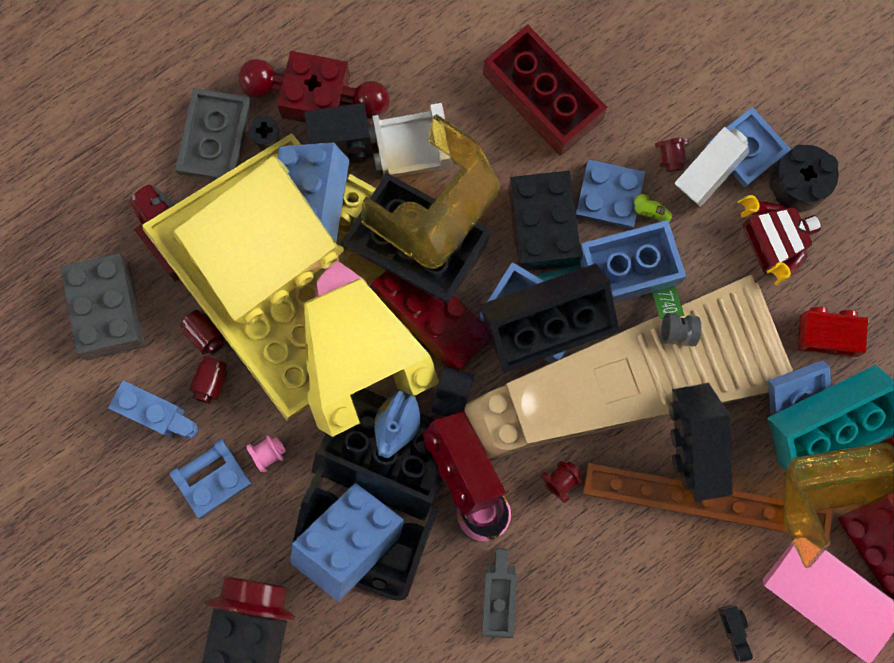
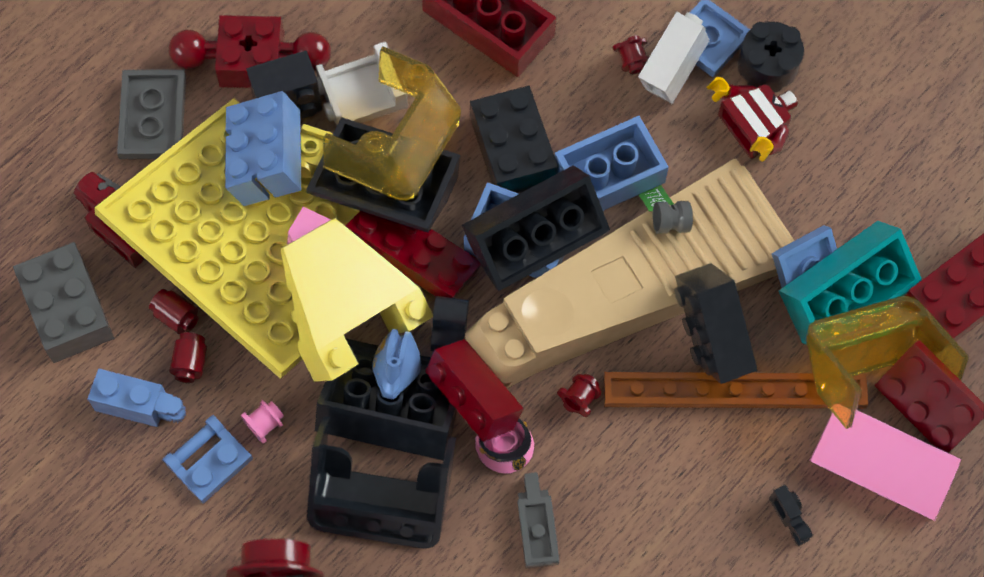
camera: 10 degrees left, 10 degrees down
light yellow panel [174,156,344,324] -> none
black bush [249,116,280,150] -> none
medium blue brick [290,483,404,602] -> none
medium blue plate [576,159,645,230] -> none
lime arm [633,194,672,222] -> none
red brick [798,307,868,357] -> none

